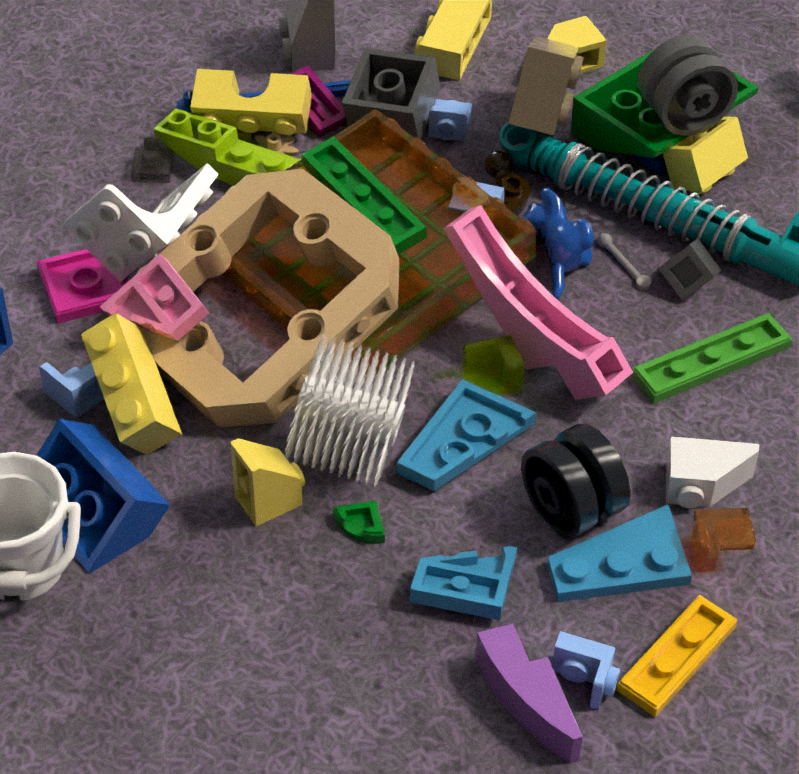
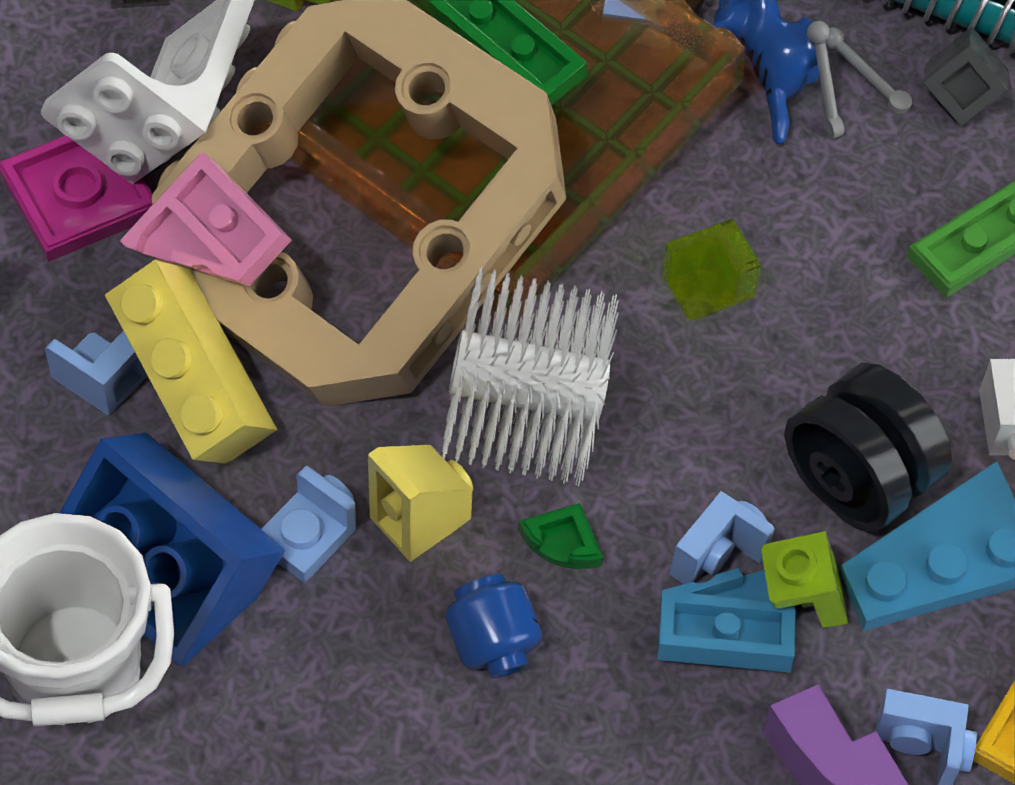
camera: 10 degrees left, 10 degrees up
dark azure wing [397,379,537,491] -> none
bright pink arch [443,205,633,400] -> none
none -> light blue bracket [261,466,356,583]
none -> blue head [445,574,542,679]
none -> light blue bracket [669,491,775,584]
none -> lime bracket [761,531,849,627]
none -> light grey hinge [806,21,845,140]

